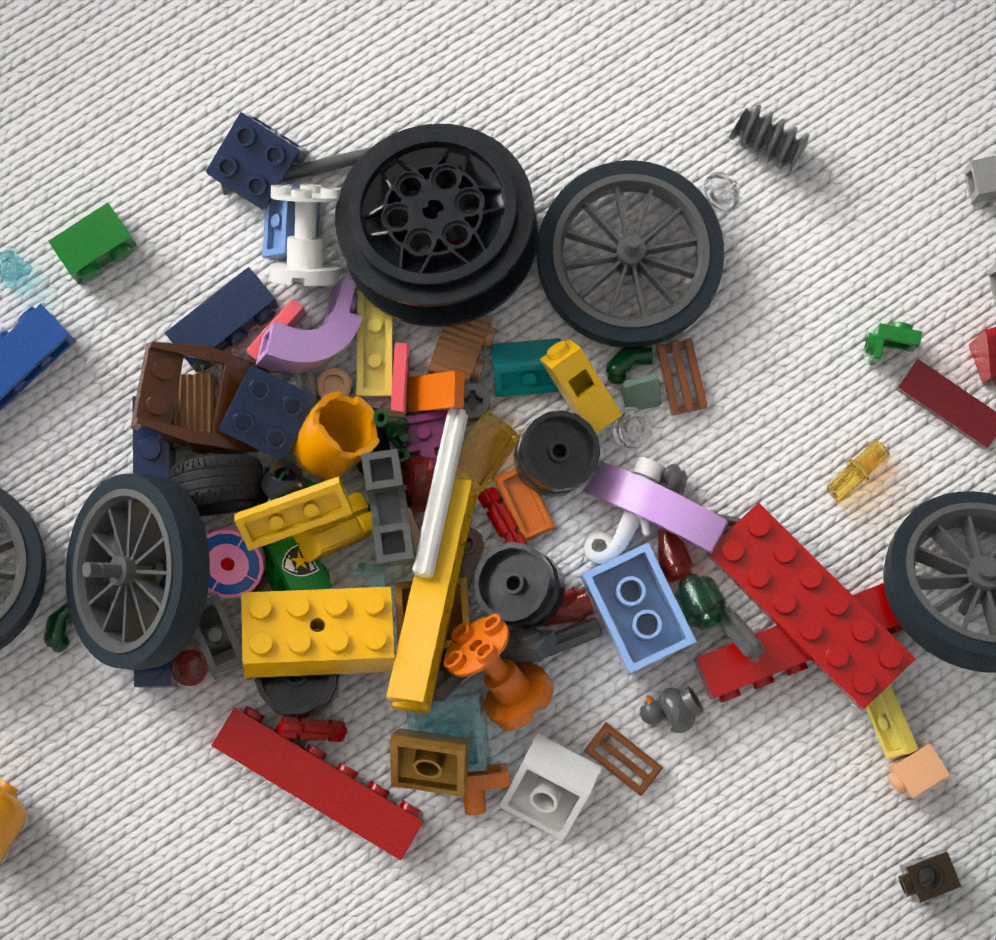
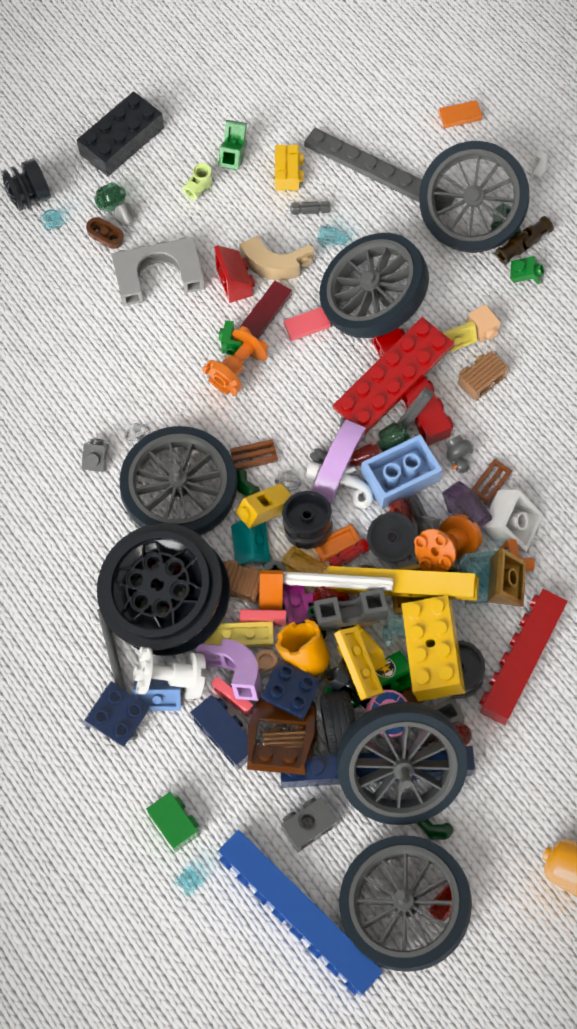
camera: 90 degrees left, 15 degrees down
red axle [277,716,347,742] -> none
dark green arm [373,409,411,448] -> none
sand green slope [621,373,661,413] -> none
dark grey piece [729,104,810,174] -> none
clear yellow axle [827,439,890,502] -> none
dark brown brick [898,850,961,903] -> none
none -> bracket [81,438,109,472]
none -> orange piece [202,326,268,396]
none -> dark grey brick [281,797,338,853]
none -> coral tile [283,307,331,341]
none -> clear purple slope [442,481,492,528]
none -> medium nougat brick [458,351,509,401]

